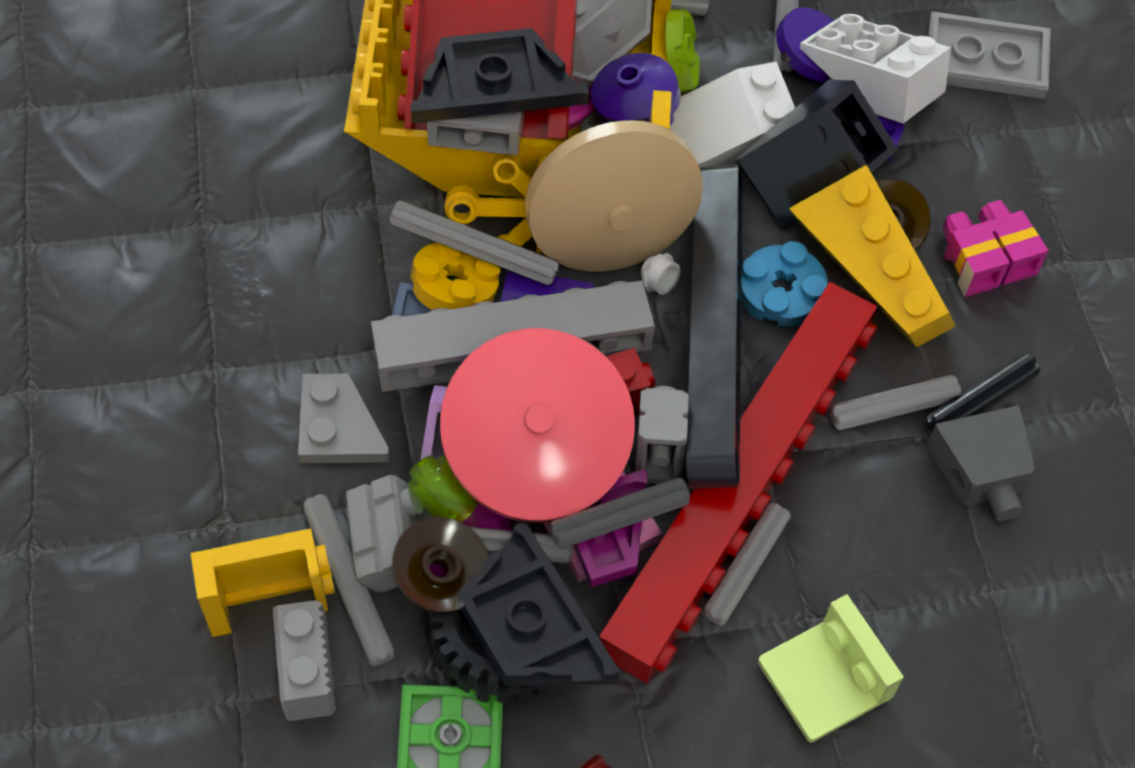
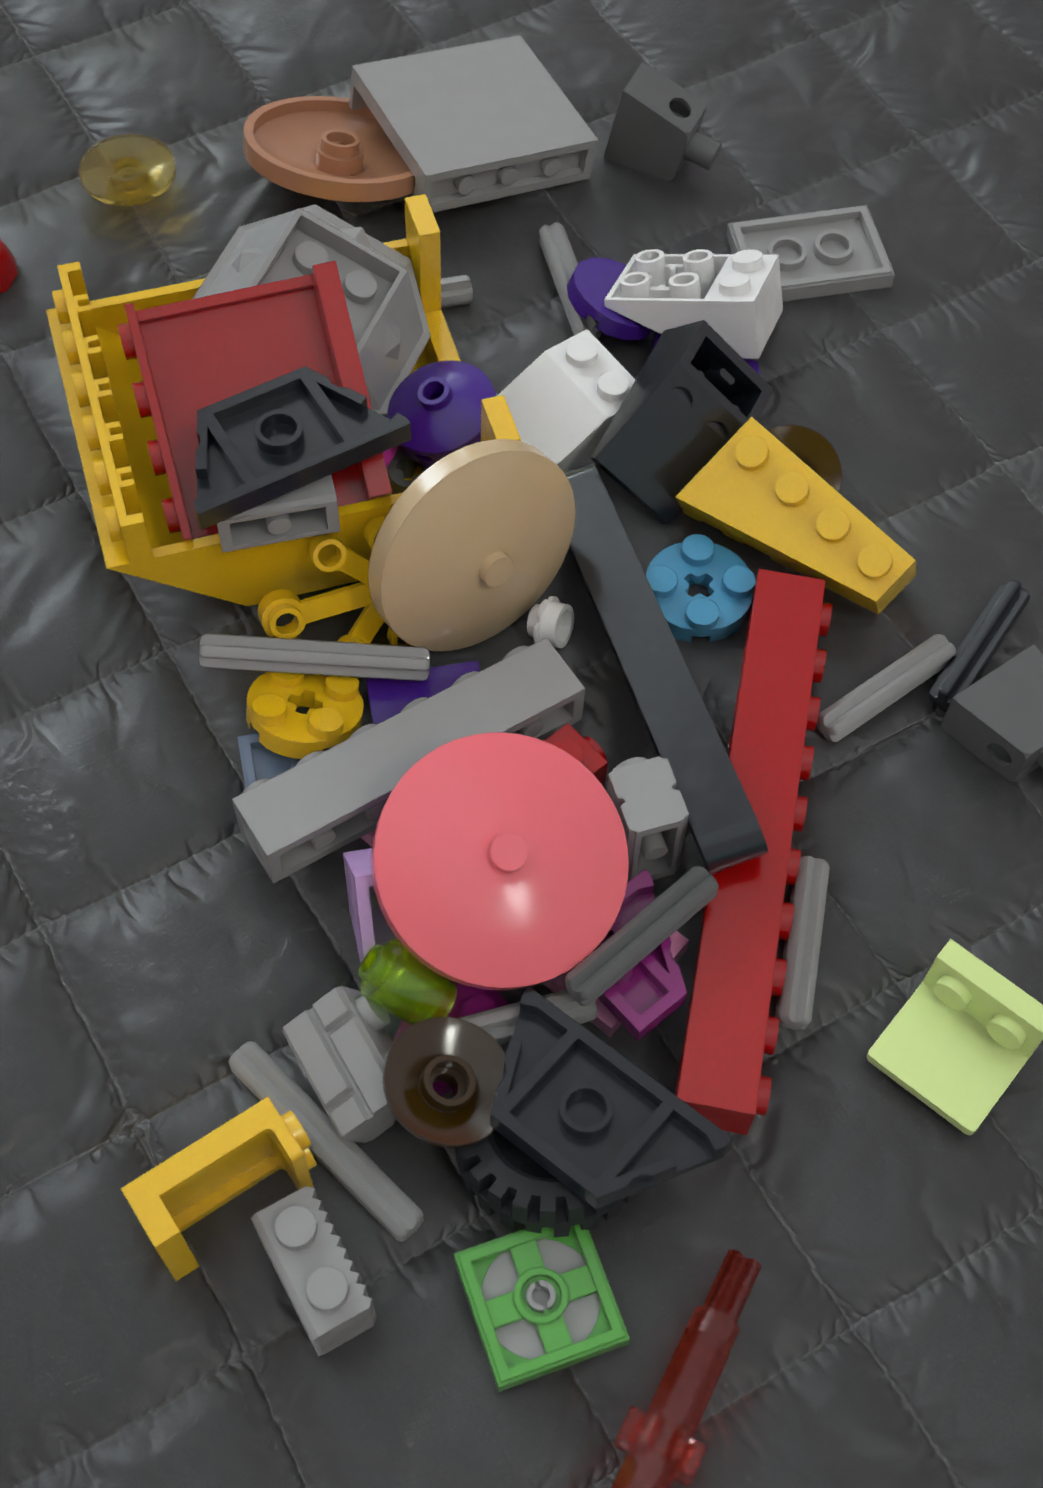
camera: 20 degrees left, 0 degrees up
light grey wing [298,373,390,463] -> none
lime tile [665,9,700,93] -> none
dark pink hips [942,200,1049,298] -> none

